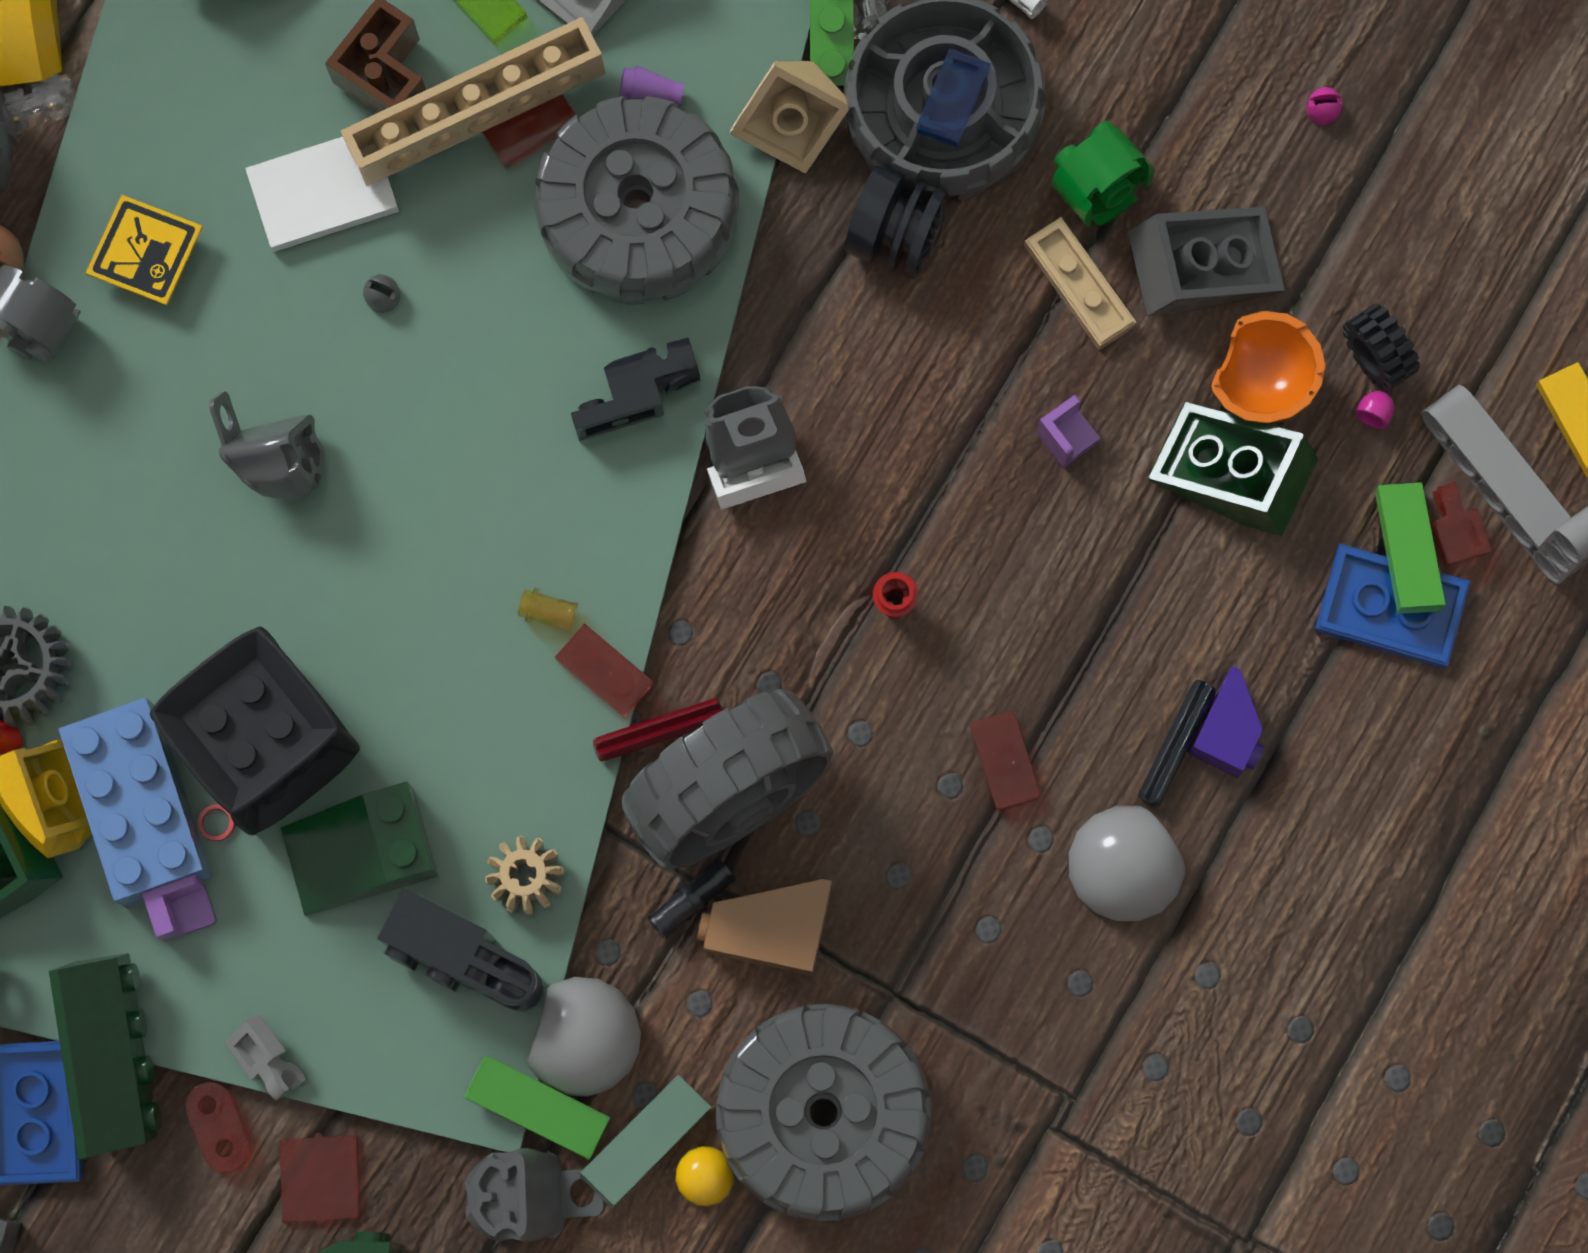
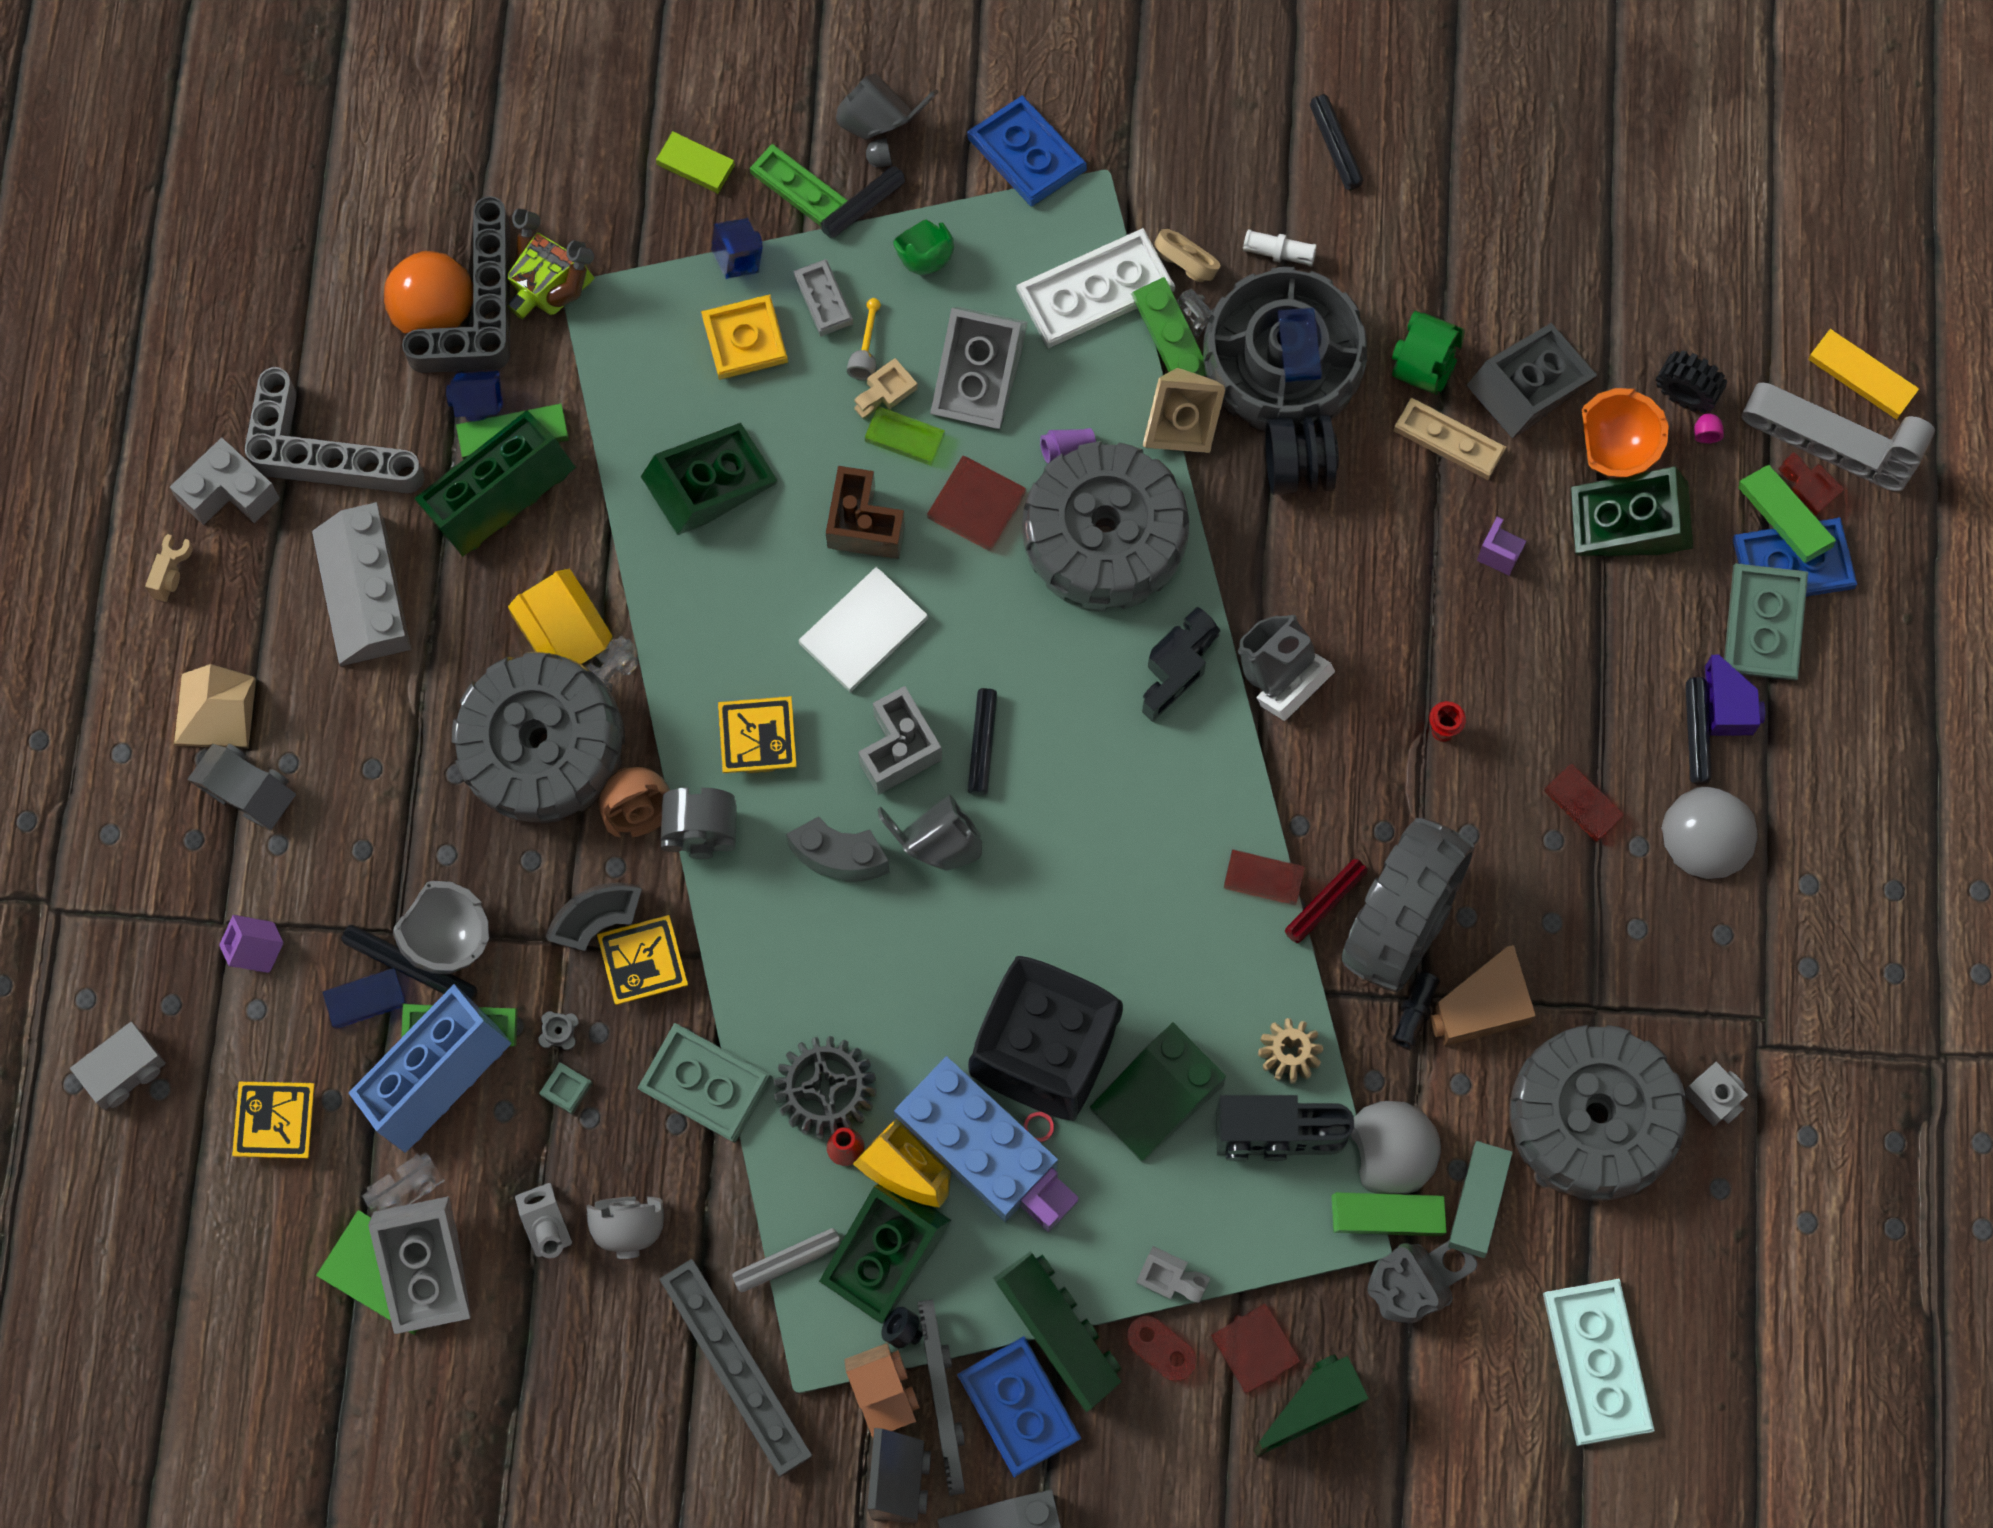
camera: 30 degrees left, 5 degrees down
tan brick [340,17,606,187] -> none
dark grey hinge [363,274,400,313] -> none
clear yellow pin [518,588,578,631] -> none
yellow piece [675,1146,735,1206] -> none
dark pink hinge [1306,87,1343,126] -> none
none -> dark grey brick [786,816,890,882]
none -> light grey brick [858,686,942,795]
none -> black axle [968,688,997,795]
none -> light grey brick [1684,1062,1748,1126]
none -> sand green tile [1724,563,1808,681]

